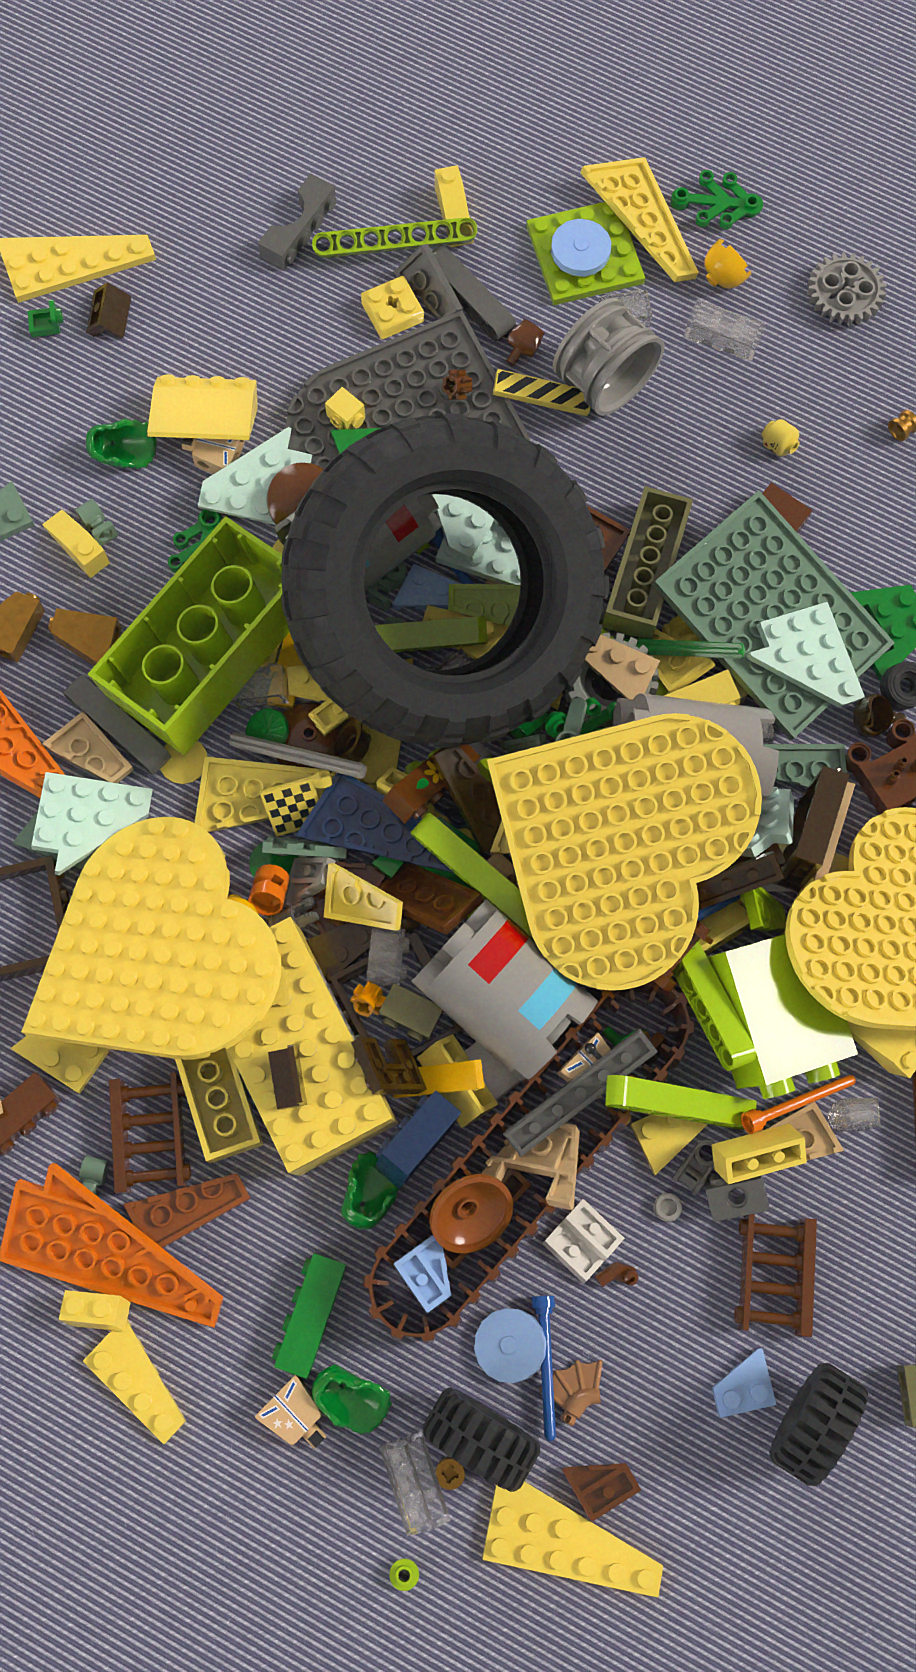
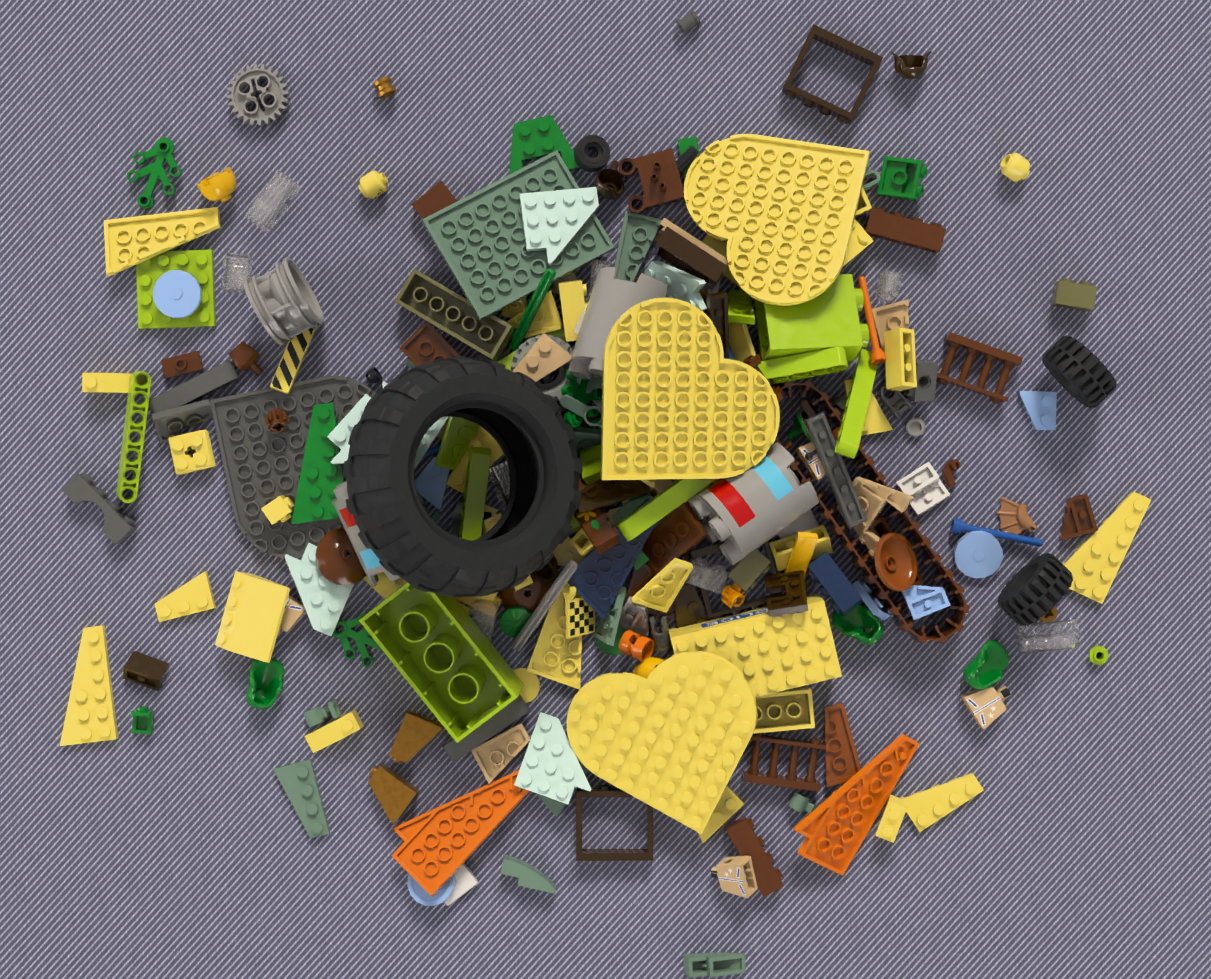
camera: 75 degrees left, 15 degrees up
dark brown panel [268,1044,307,1110] -> none
green brick [272,1253,347,1379] -> none
none -> light yellow wing [154,571,216,622]
none -> reddish brown plate [161,351,204,379]
none -> light blue wing [852,580,890,620]

